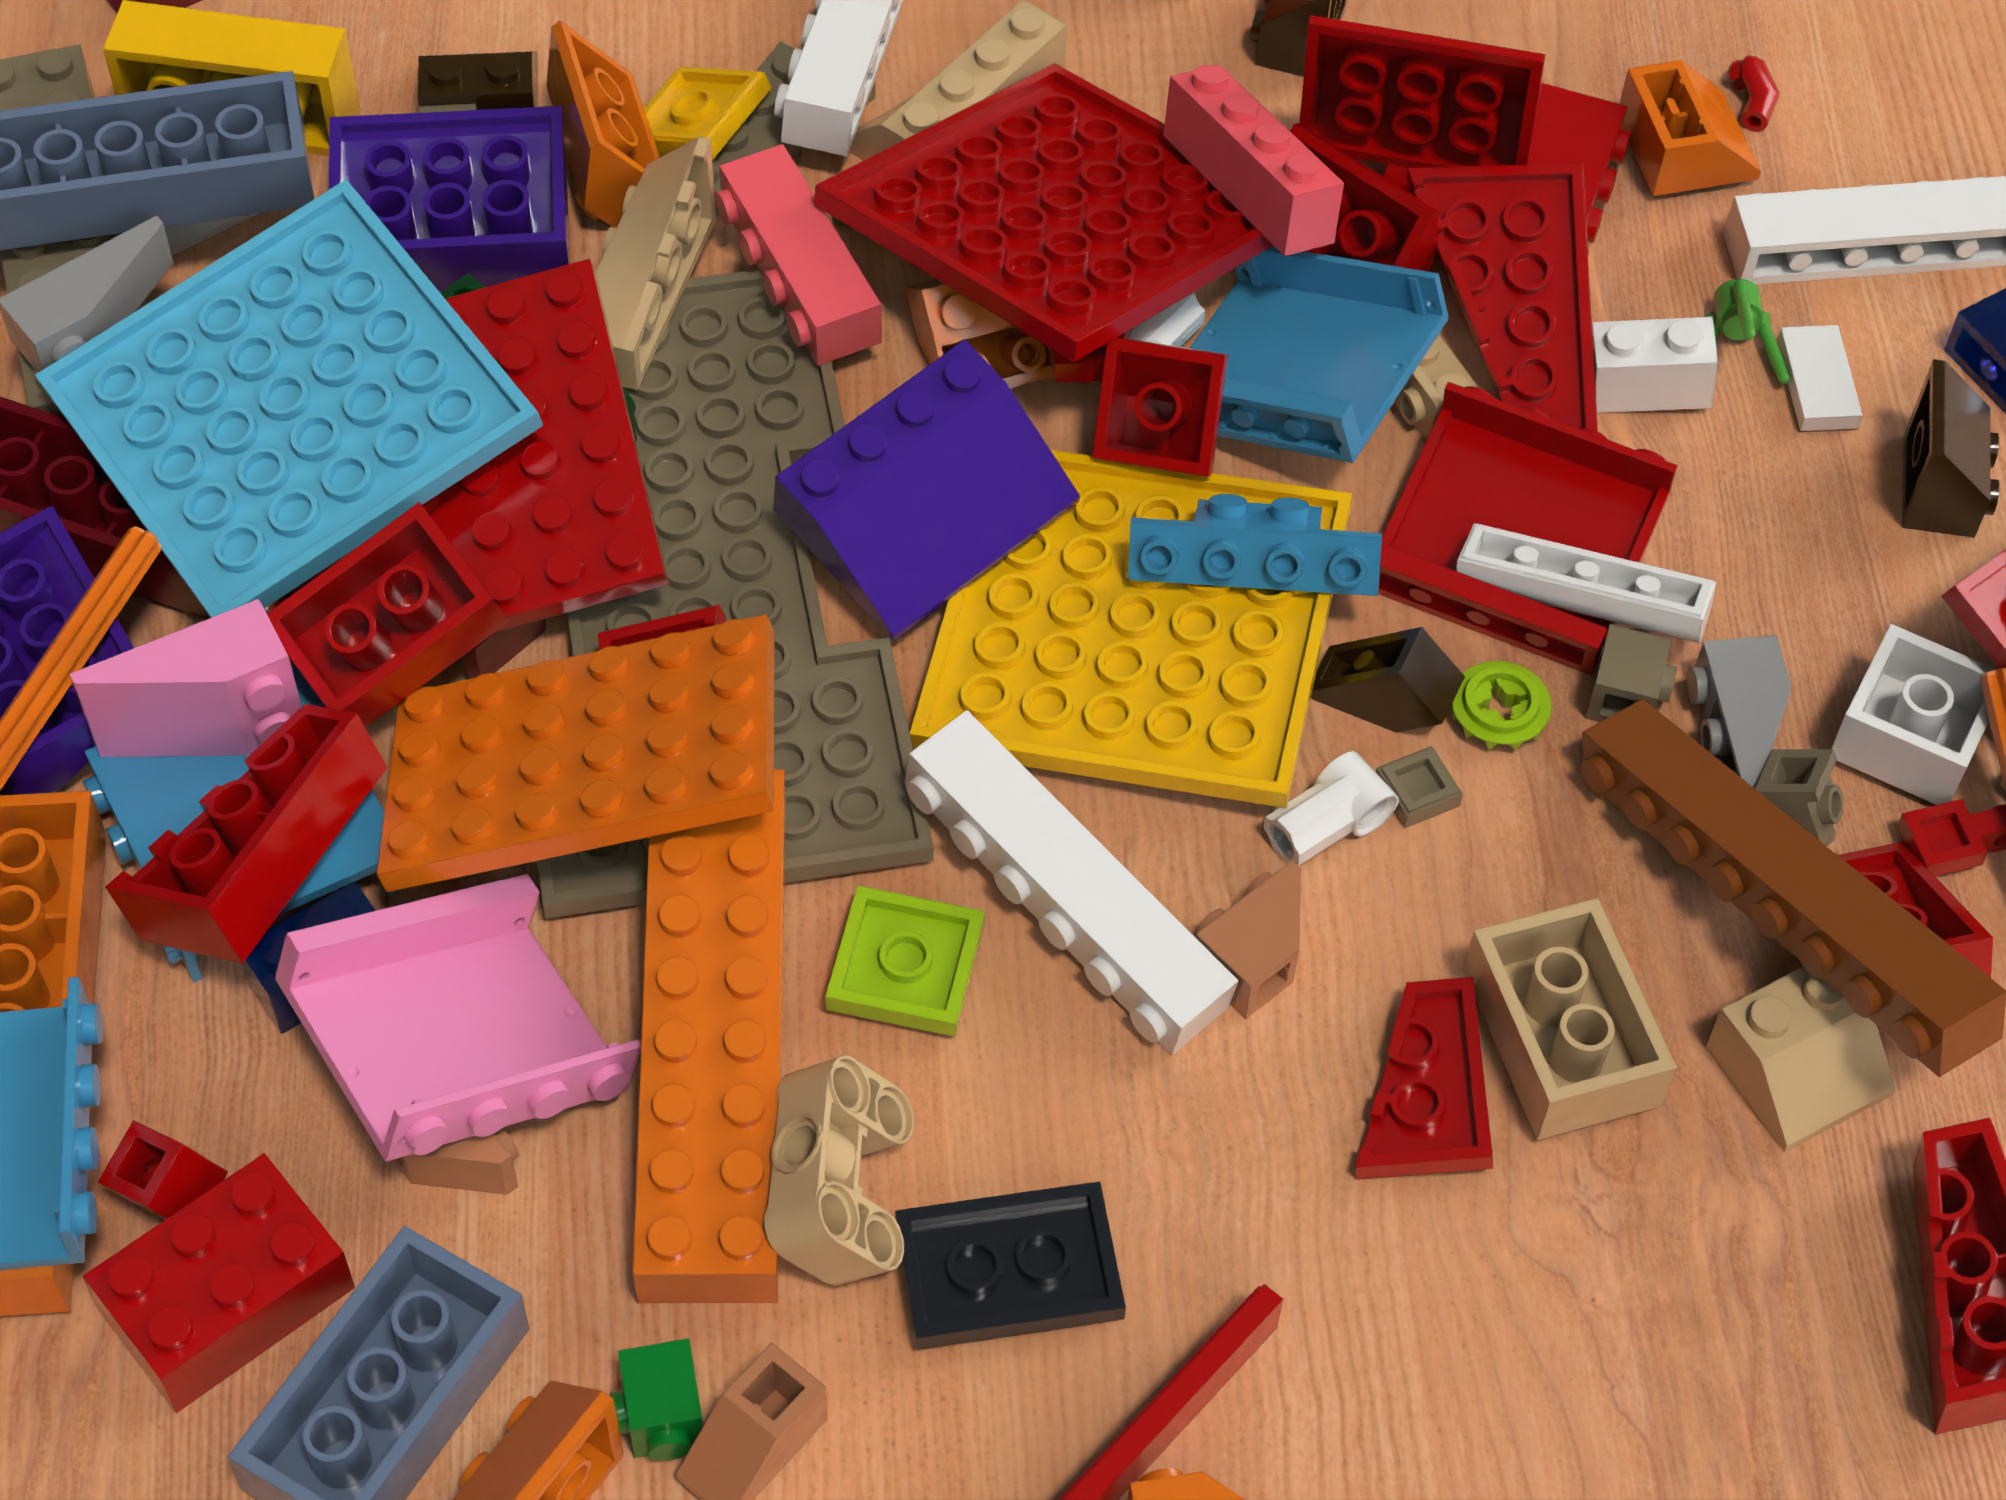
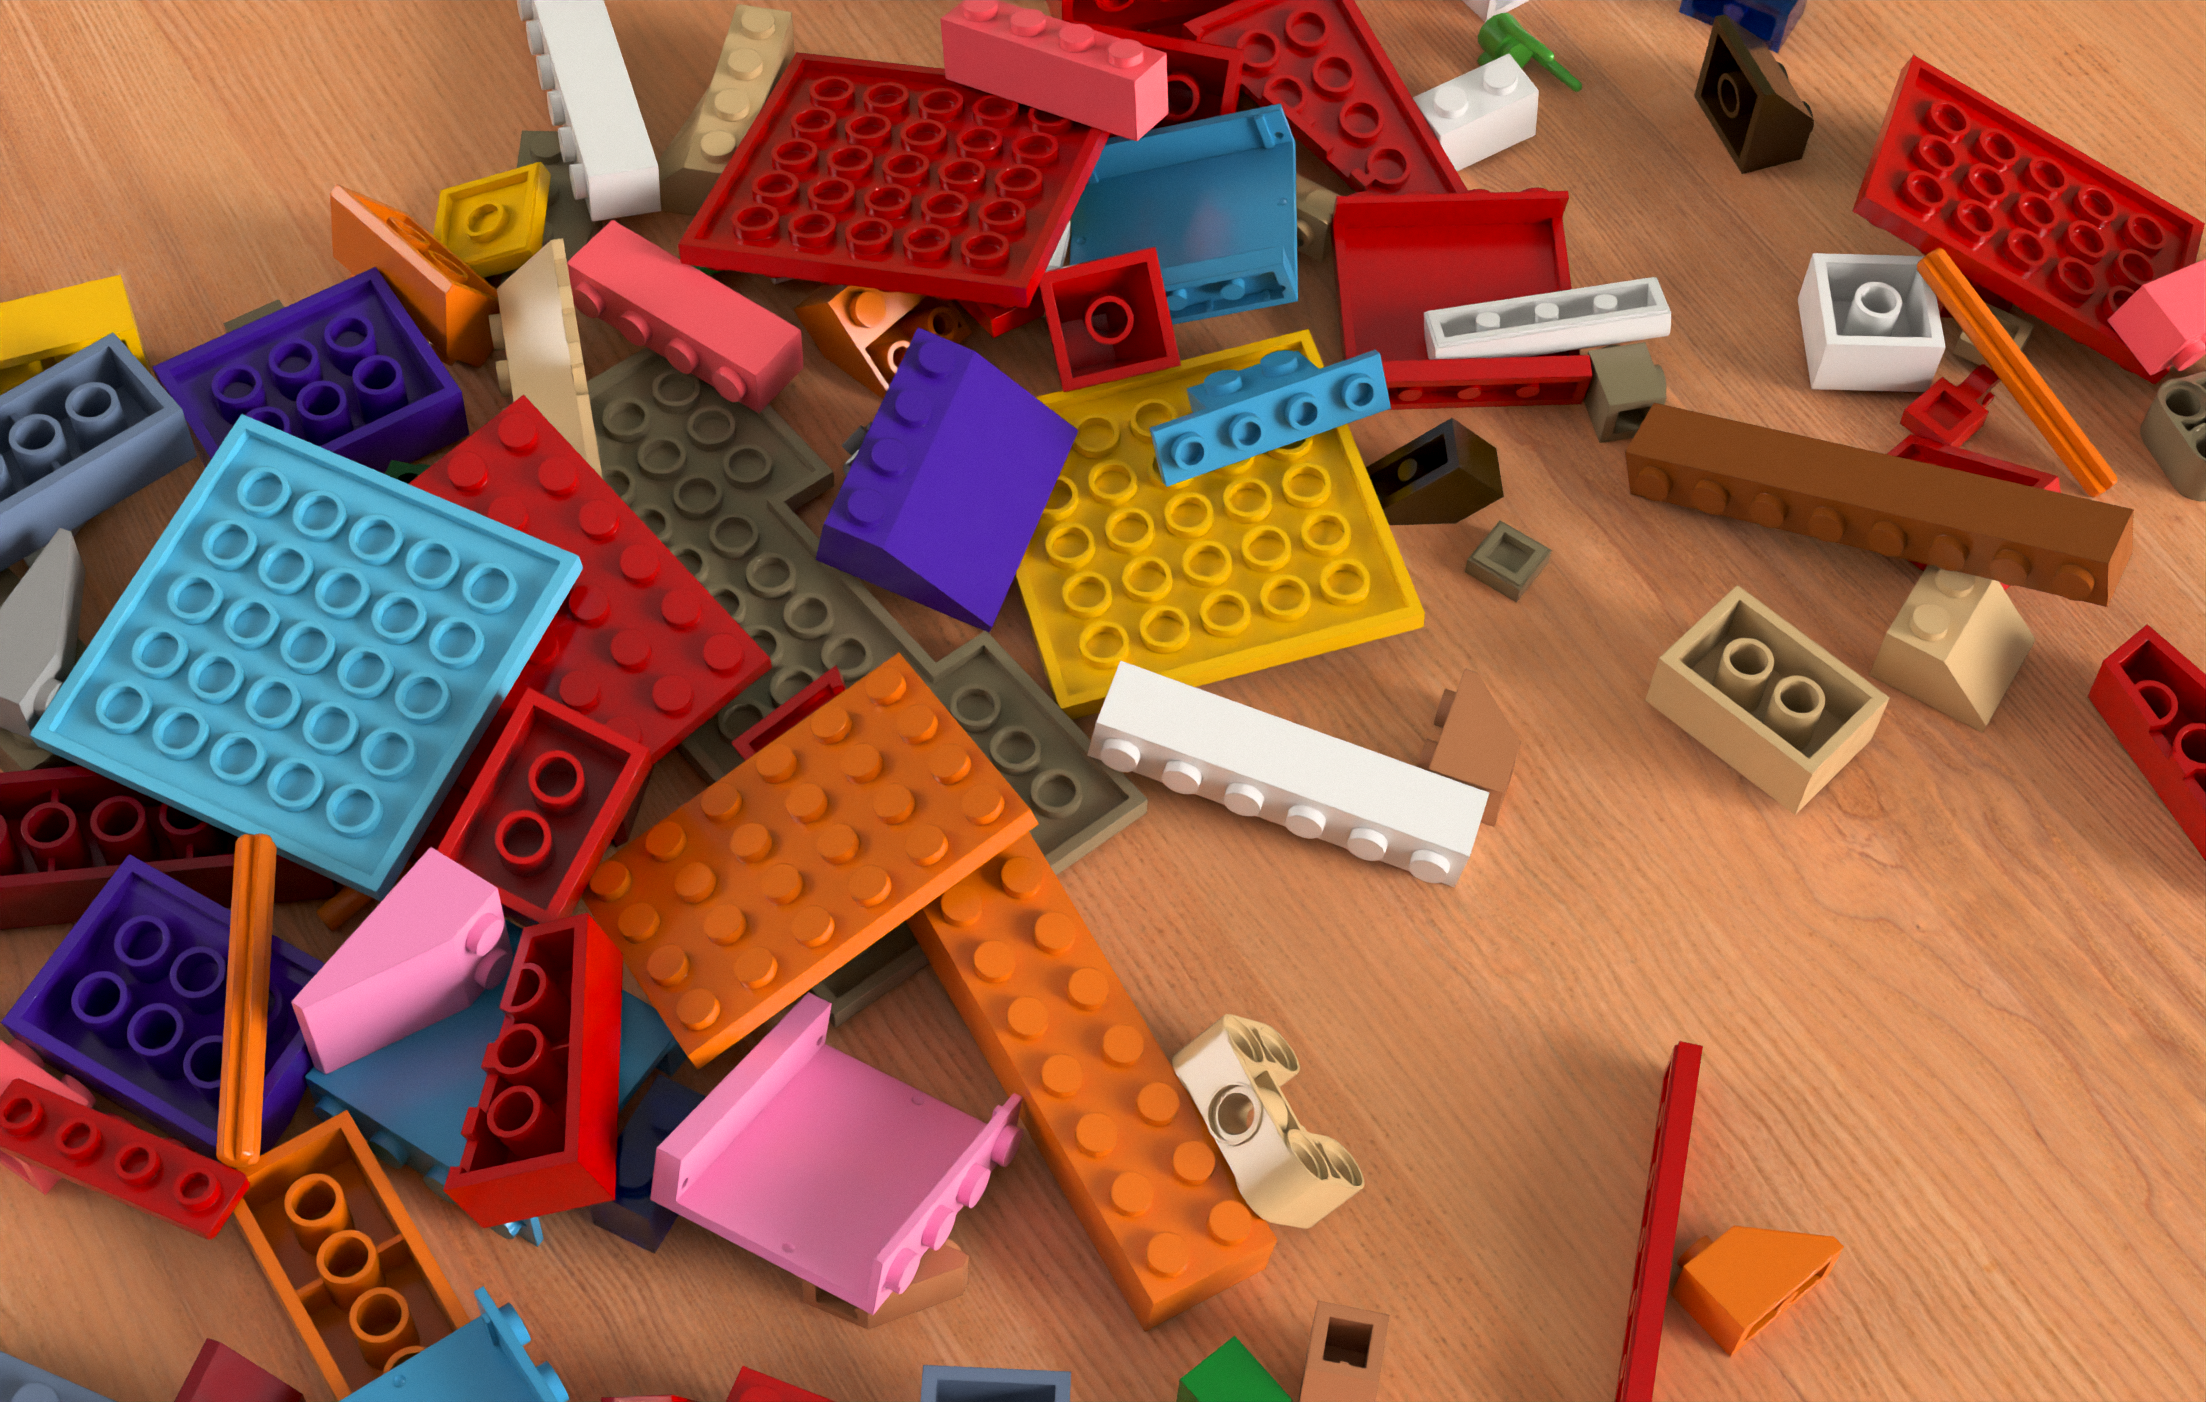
camera: 30 degrees left, 0 degrees up
dark brown slope [418,51,538,110] -> none
lime plate [825,885,986,1037] -> none
black plate [895,1181,1126,1350] -> none
white piece [1263,751,1399,866] -> none
red wing [1355,977,1493,1180] -> none
lime gear [1452,661,1552,751] -> none
light grey slope [1687,635,1792,788] -> none
dark tan brick [1755,749,1843,846] -> none
white tile [1777,325,1863,431] -> none

